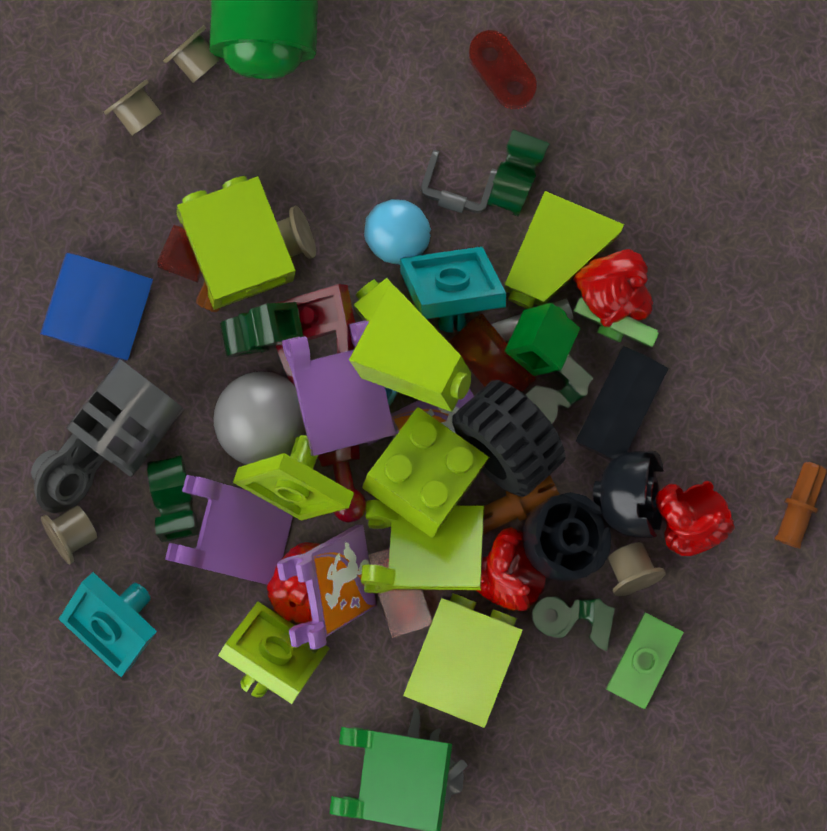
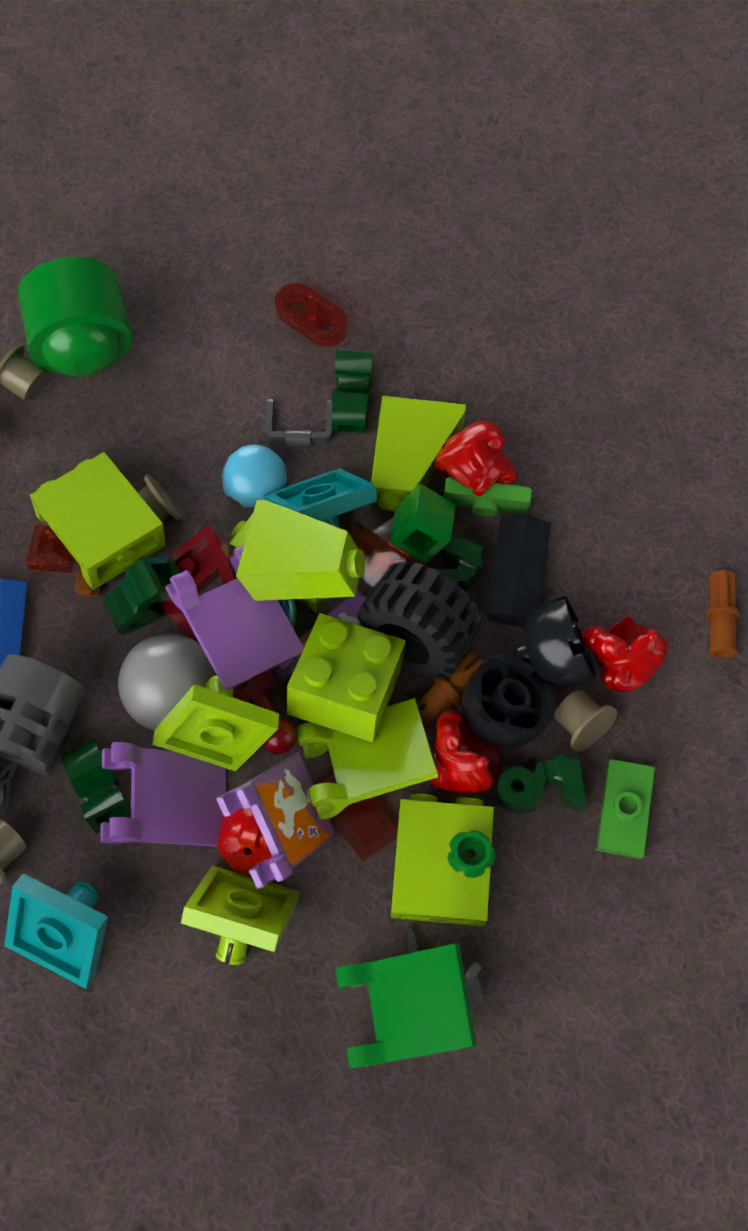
camera: 15 degrees left, 15 degrees down
none -> green plate [448,830,495,878]

